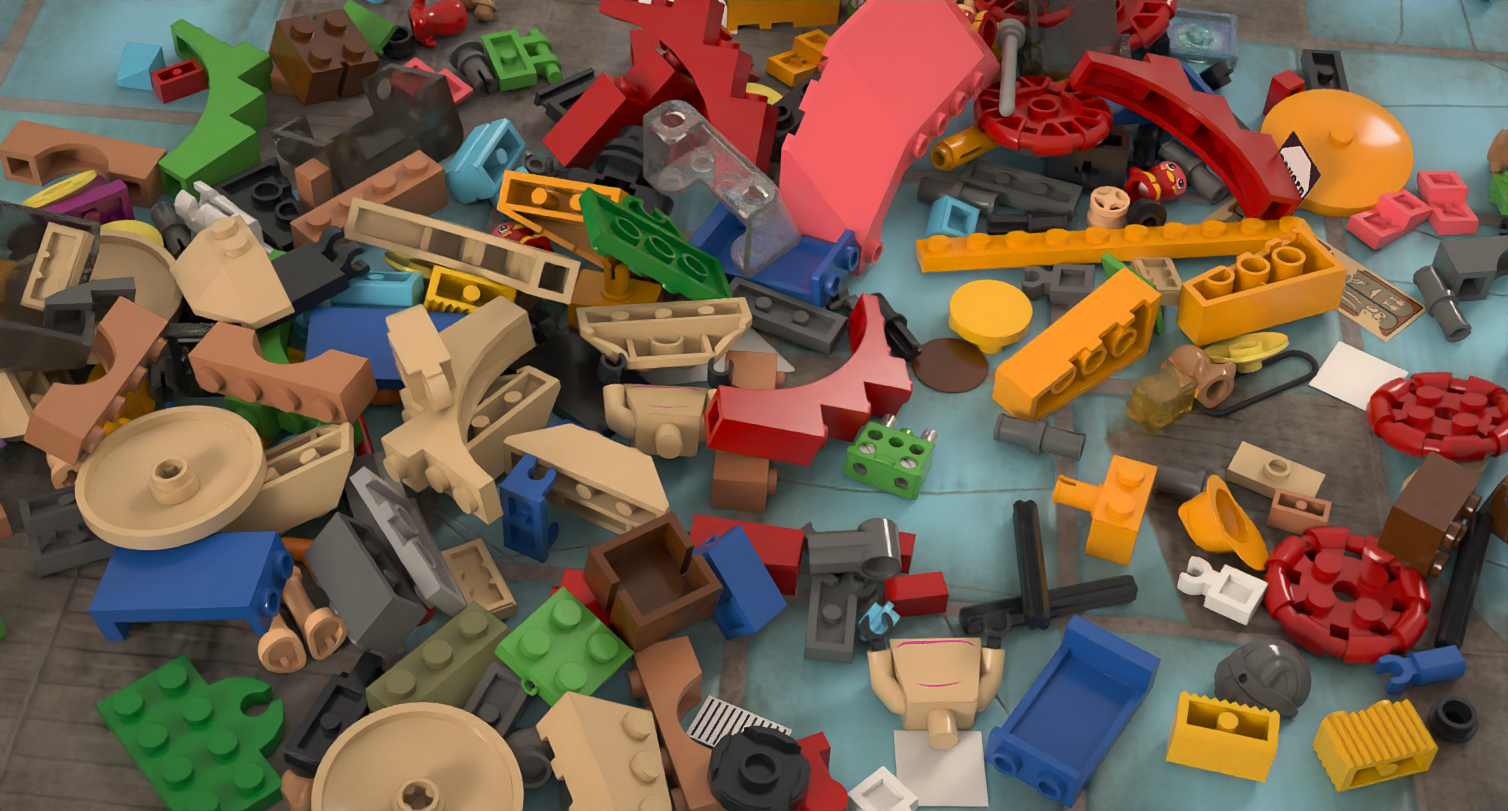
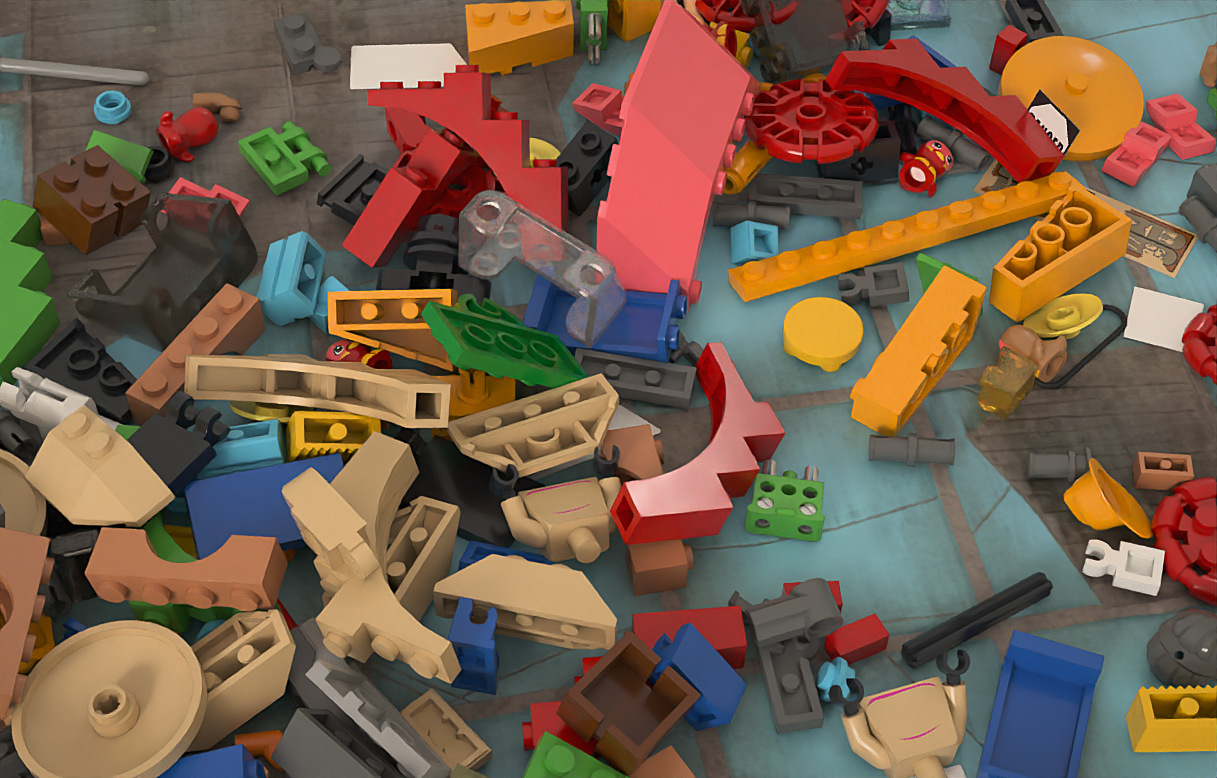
camera: 15 degrees left, 5 degrees up
nougat piece [294,158,334,212] -> none
dark grey pin [449,39,498,97] -> none
dark grey piece [525,150,567,179] -> none
light orange slope [765,29,831,87] -> none
black axle [871,293,923,362] -> none
reddish brown sticker [913,338,988,393] -> none
black axle [986,210,1067,235] -> none
light grey piece [995,18,1025,117] -> none
black axle [1013,499,1051,631] -> none
light orange brick [1052,455,1158,567] -> none
light nougat wheel [1086,186,1130,229] -> none
black plate [1126,198,1167,227] -> none
tan plate [1130,257,1183,306] -> none
black plate [1199,60,1234,91] -> none
tan plate [1225,441,1325,499] -> none

